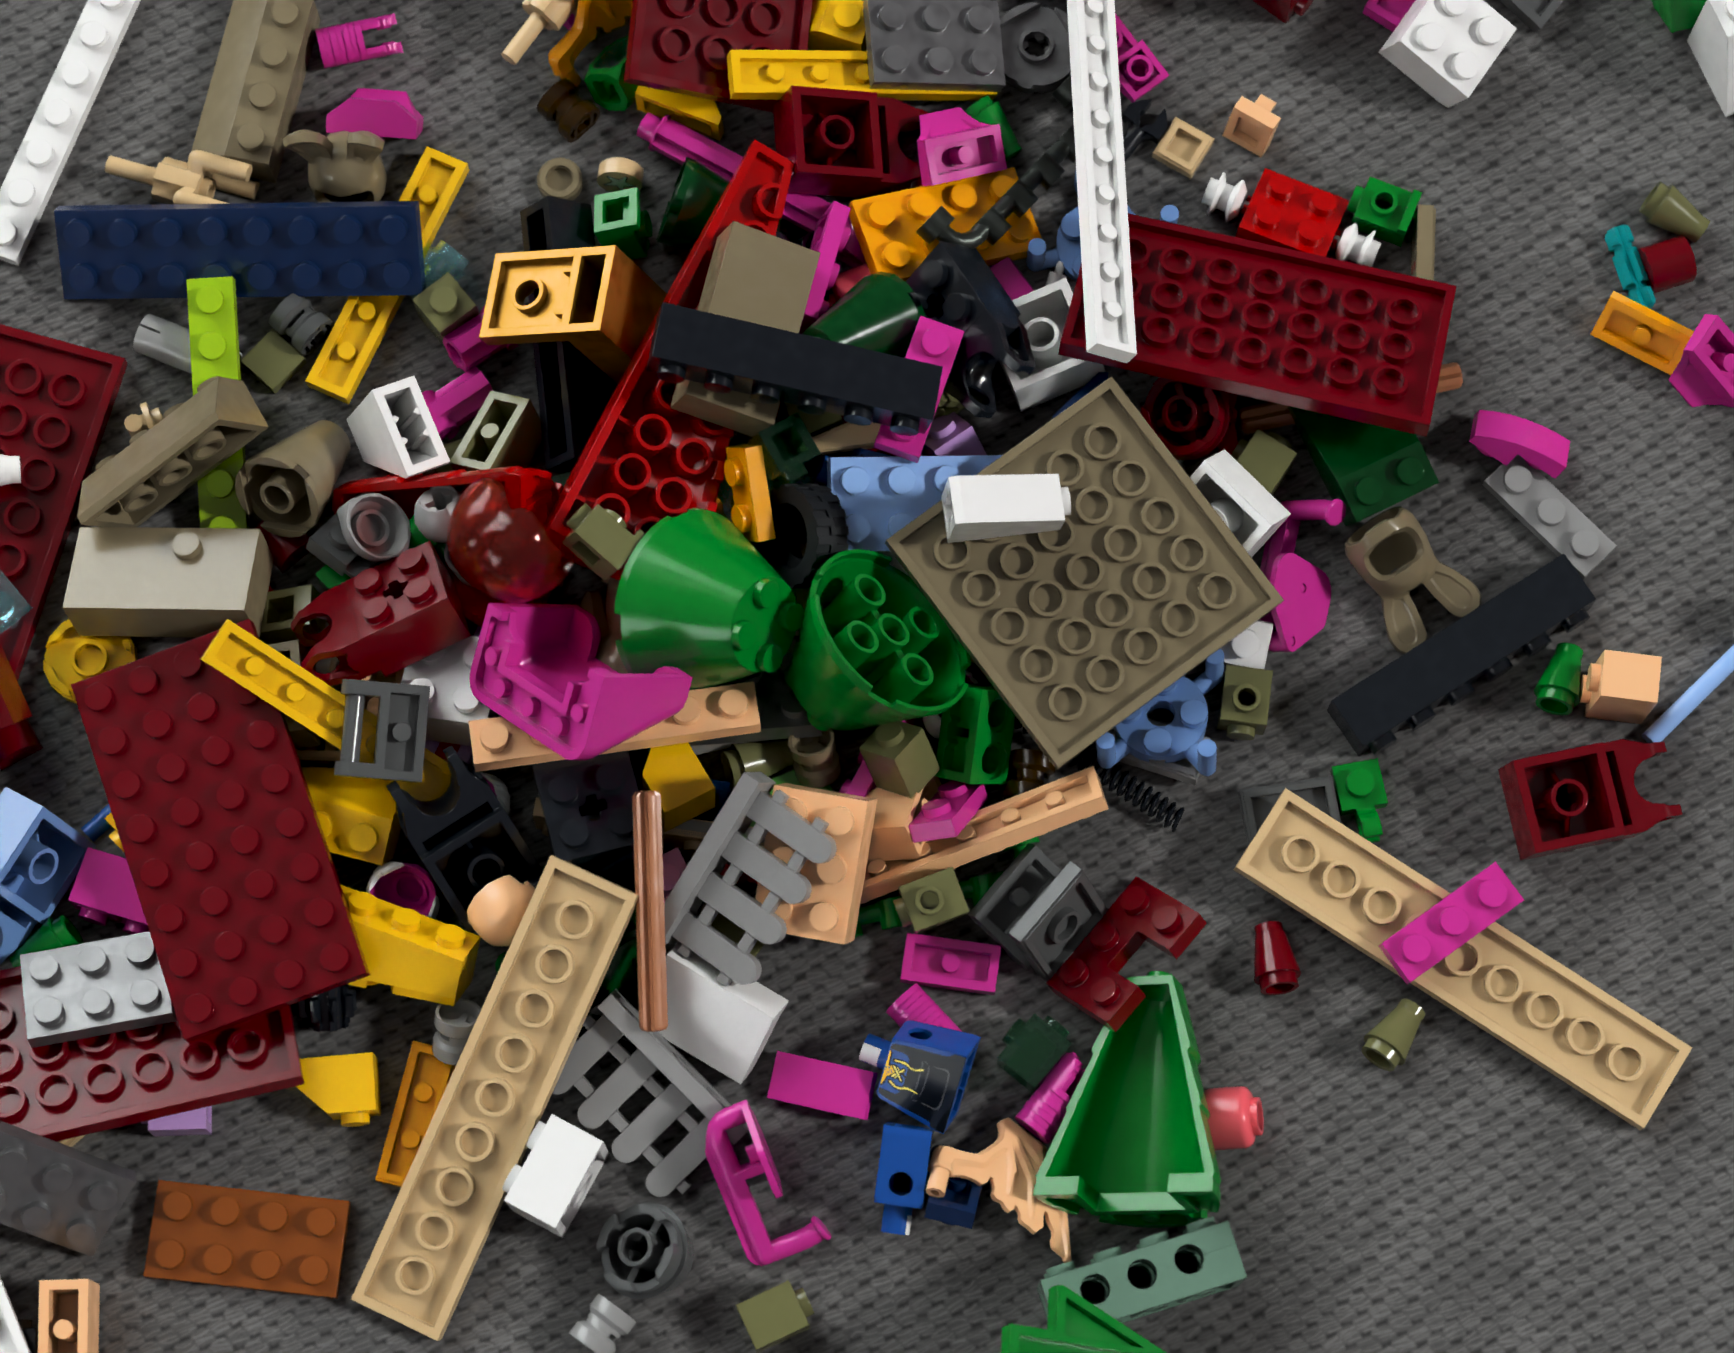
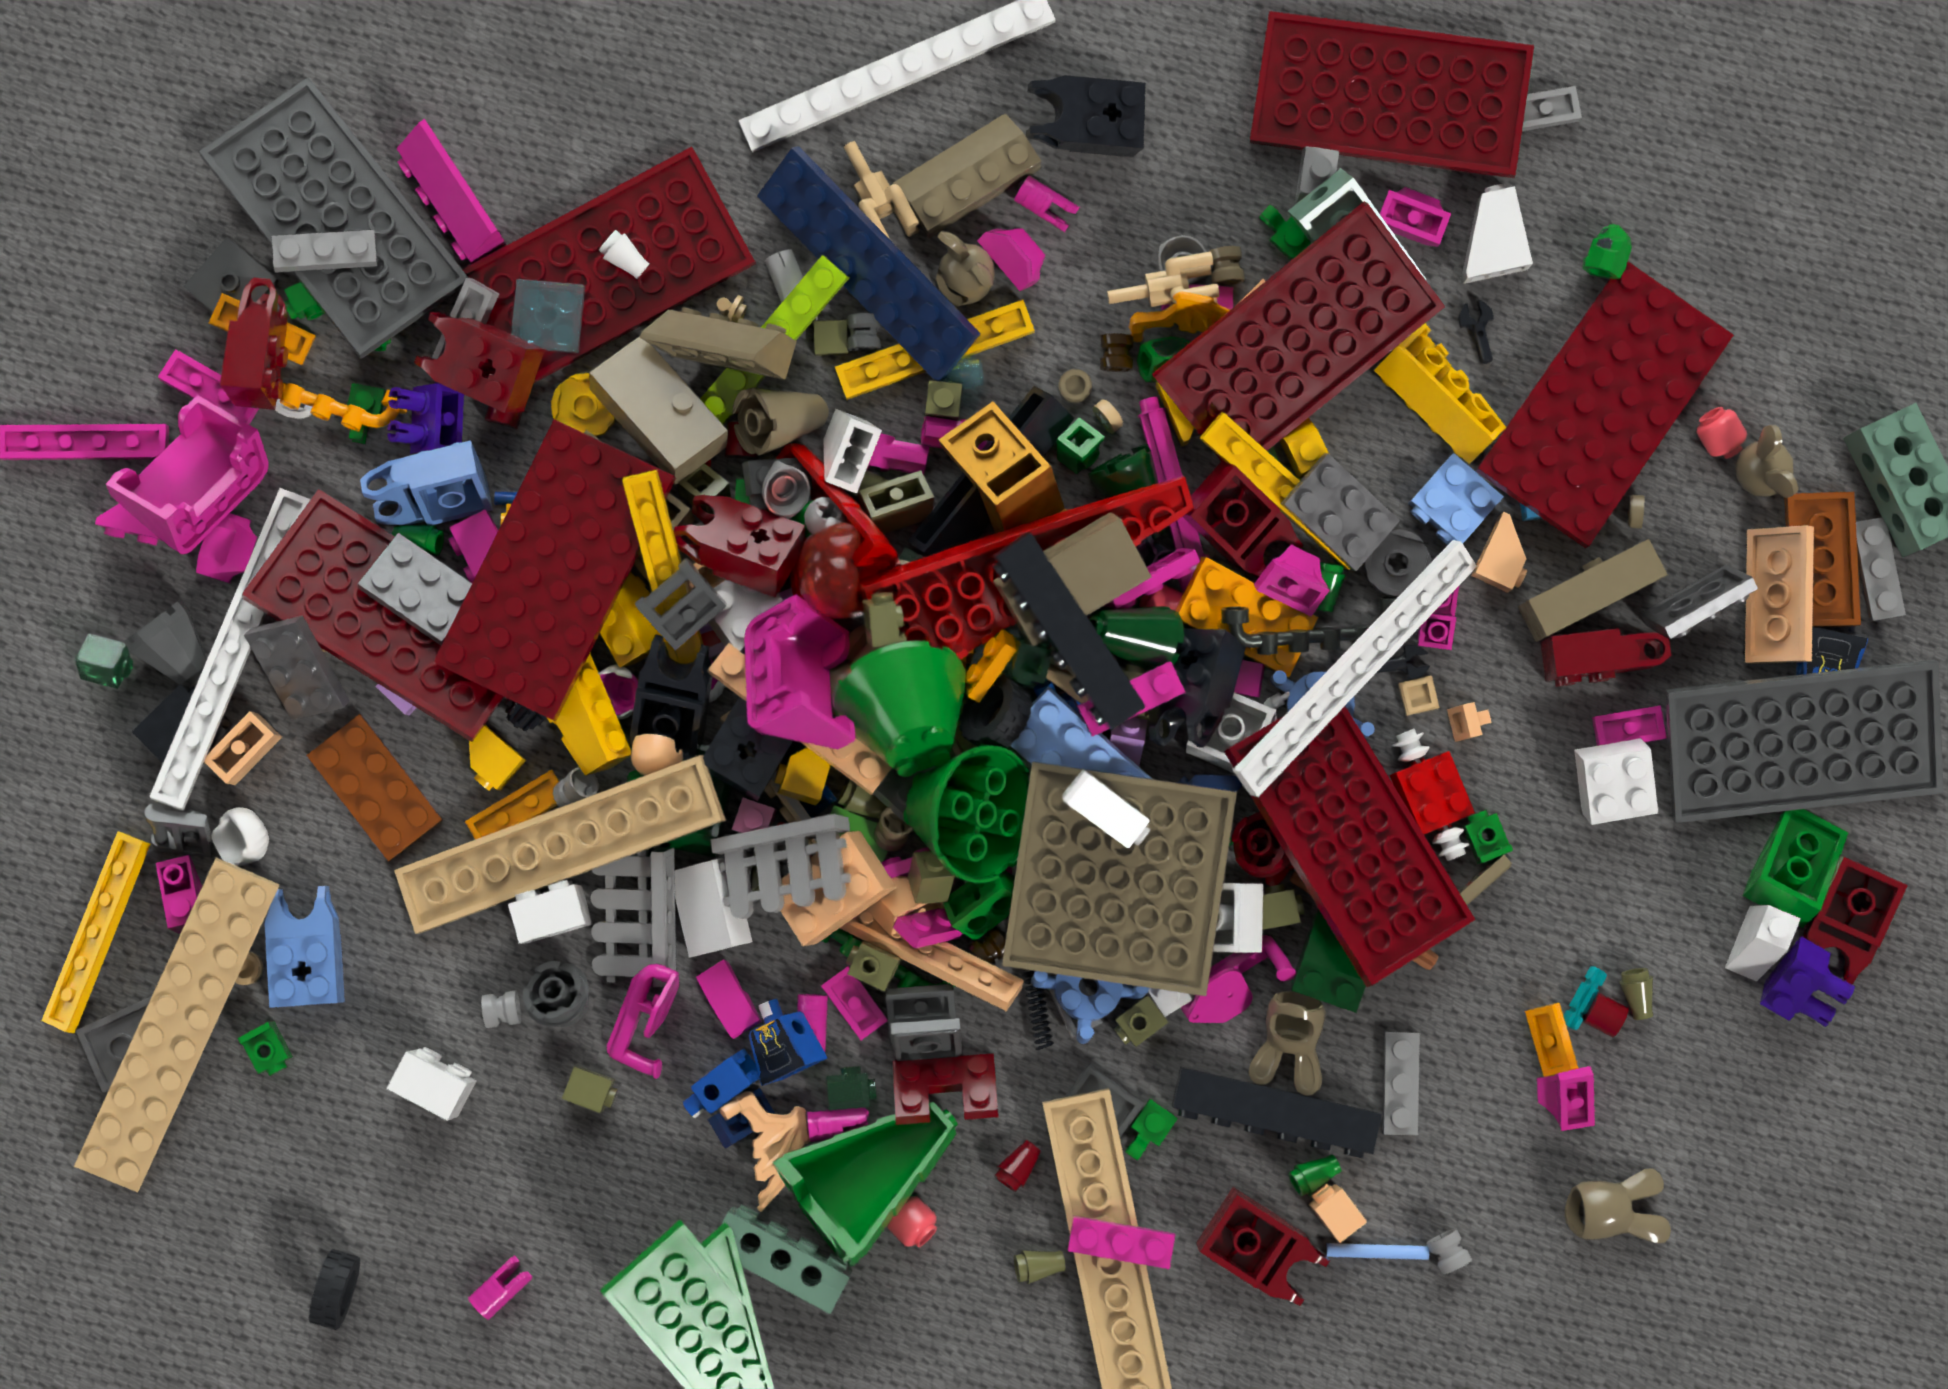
camera: 45 degrees right, 10 degrees up
nougat axle [632,790,668,1032] -> none
dark pink slope [1469,410,1570,479] -> none

